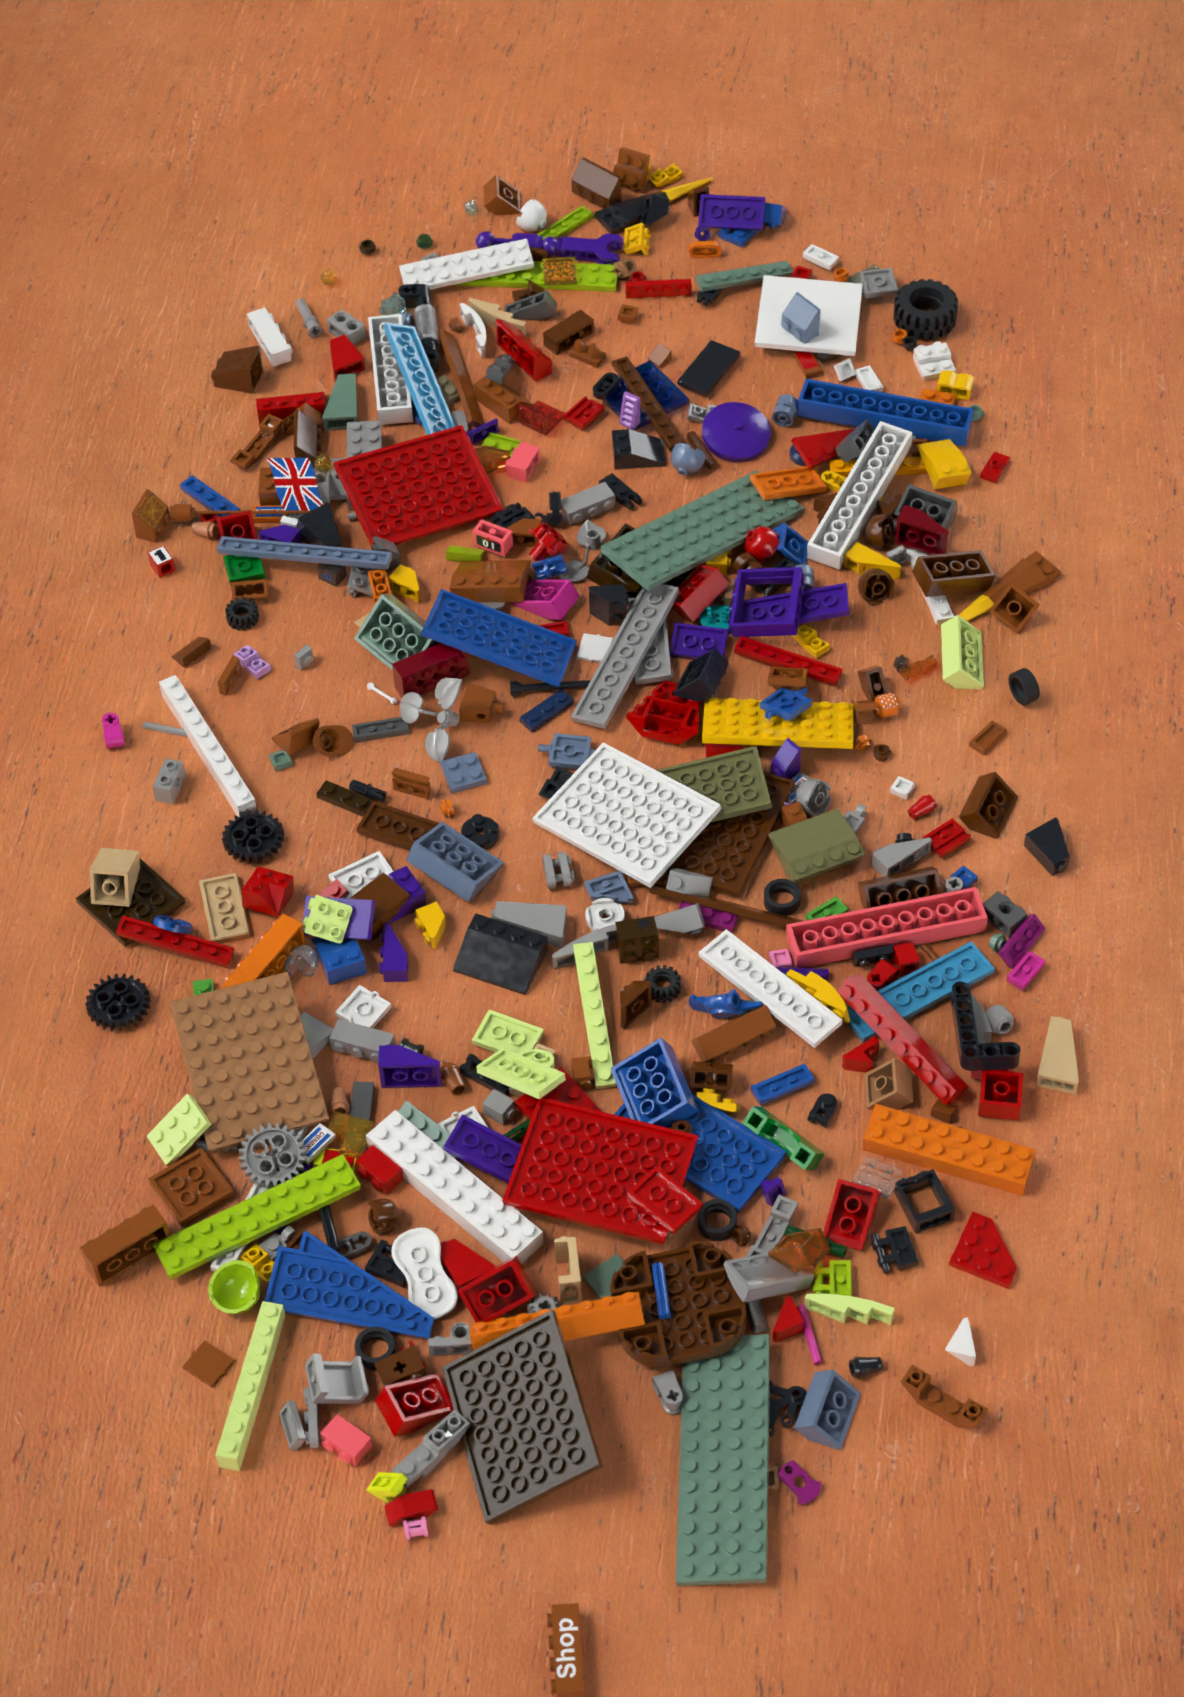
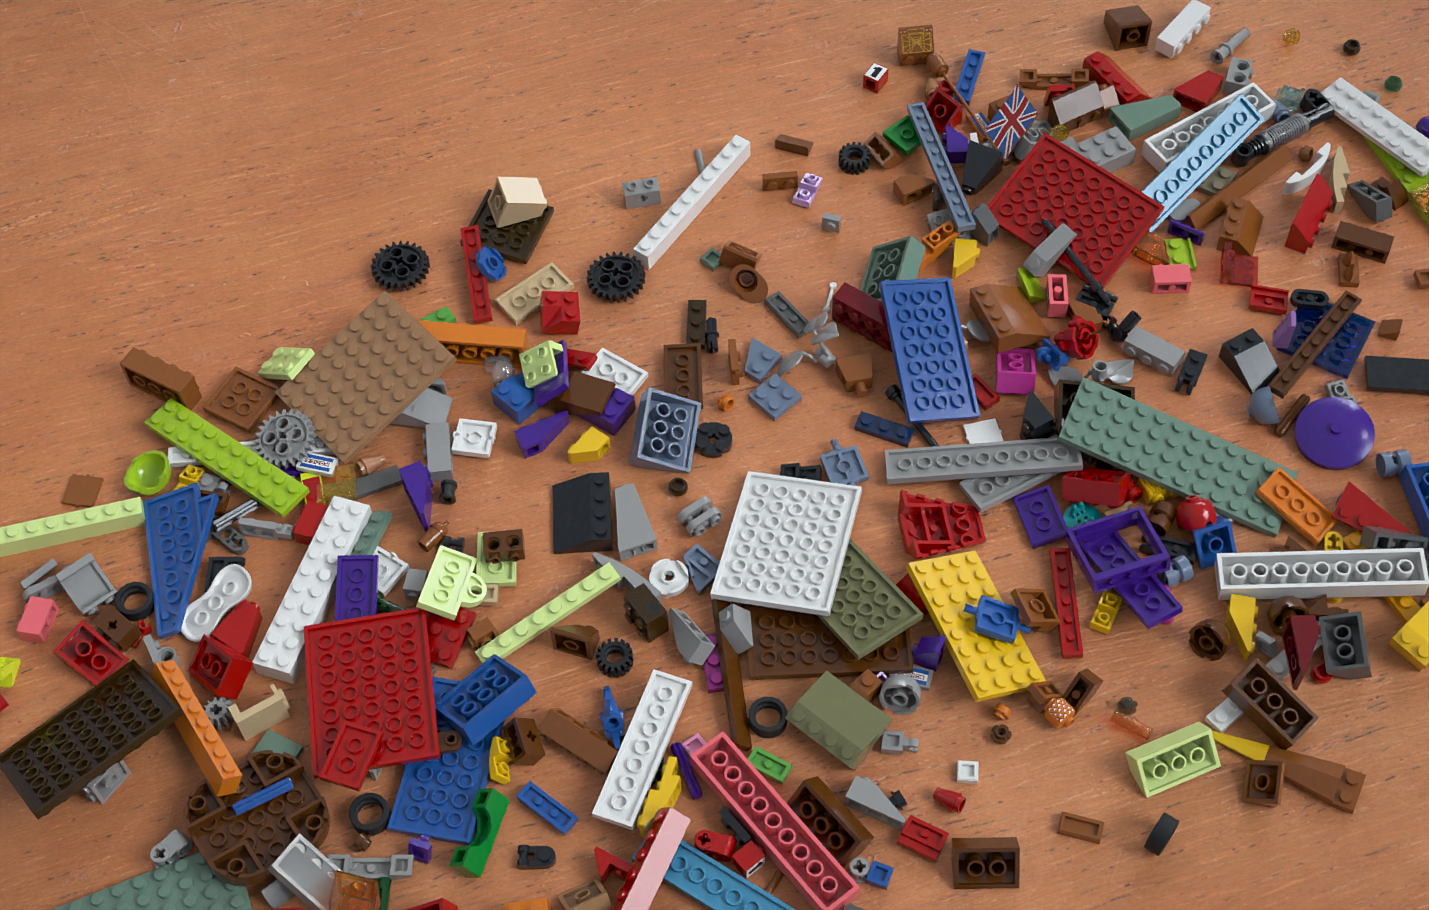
camera: 65 degrees right, 5 degrees up
dark pink piece [102,713,125,749] -> none
reddish brown helmet [368,1199,400,1234] -> none
light grey slope [391,1410,470,1488] -> none
dark grey slope [485,354,516,385] -> none
black slope [673,648,729,702] -> none
none -> light grey hinge [238,517,293,541]
none -> reddish brown brick [483,529,525,564]
none -> dark brown plate [669,477,688,496]
none -> sand blue wing [745,338,782,384]
none -> dark orange slope [893,174,935,206]
none -> light grey slope [1023,223,1077,277]
none -> black bar [1041,218,1111,304]
none -> red plate [1044,83,1075,106]

